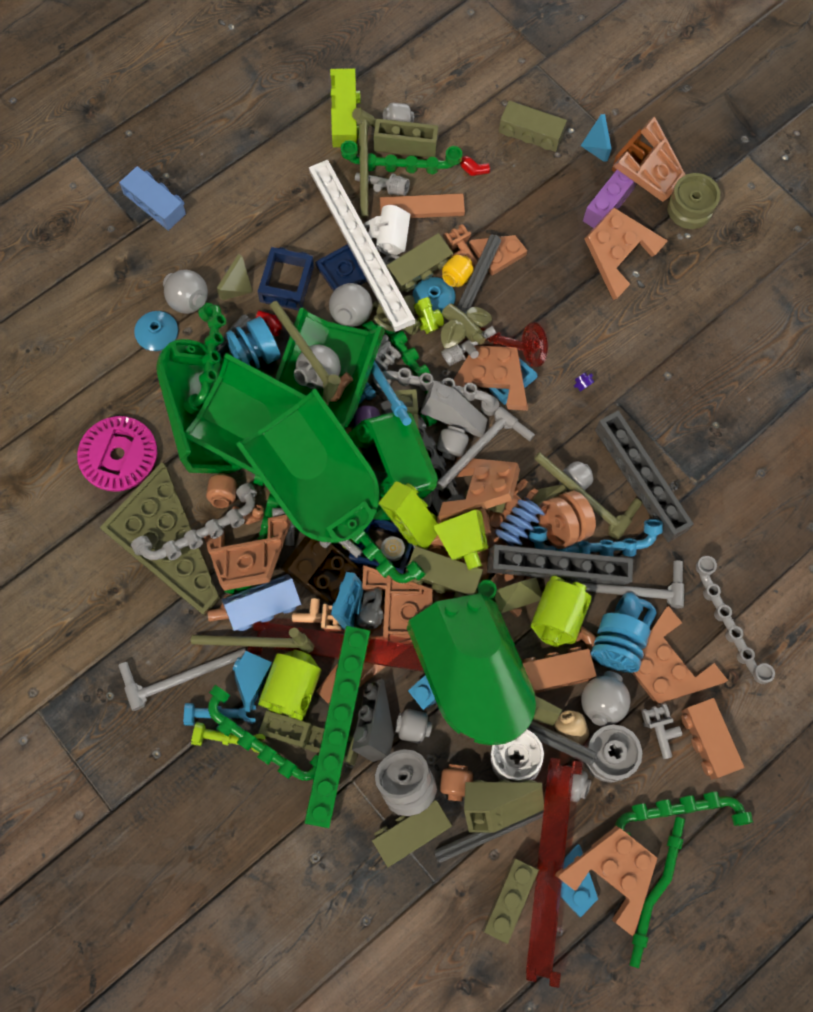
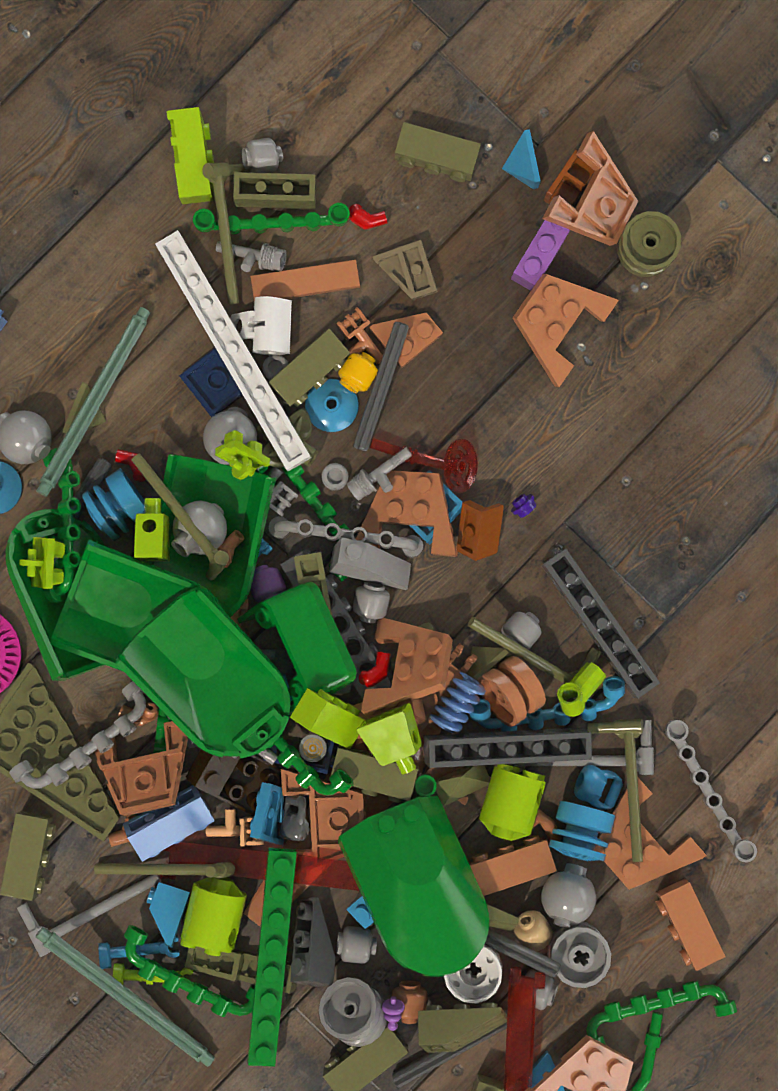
camera: 10 degrees left, 15 degrees up
nougat head [206,473,238,508] -> none
dark blue window [258,247,314,311] -> none
dark azure bar [371,361,412,426] -> none
lime plate [413,297,444,334] -> none
light grey bar [436,406,535,490] -> none
olive plant [441,304,492,349] -> none
light grey arm [642,703,682,759] -> none
none -> olive brick [0,811,56,901]
none -> lime hips [19,537,65,589]
none -> sand green piece [35,927,215,1067]
none -> sand green piece [36,307,150,497]
none -> lime torso [134,498,170,561]
none -> lime hips [215,430,270,480]
none -> light grey tile [322,463,349,491]
none -> red arm [358,652,391,687]
none -> dark tan wing [372,240,438,300]
none -> medium lavender hair [382,996,405,1031]
none -> dark orange panel [457,500,504,561]
none -> lime piece [557,662,606,717]
none -> olive bar [587,718,643,862]

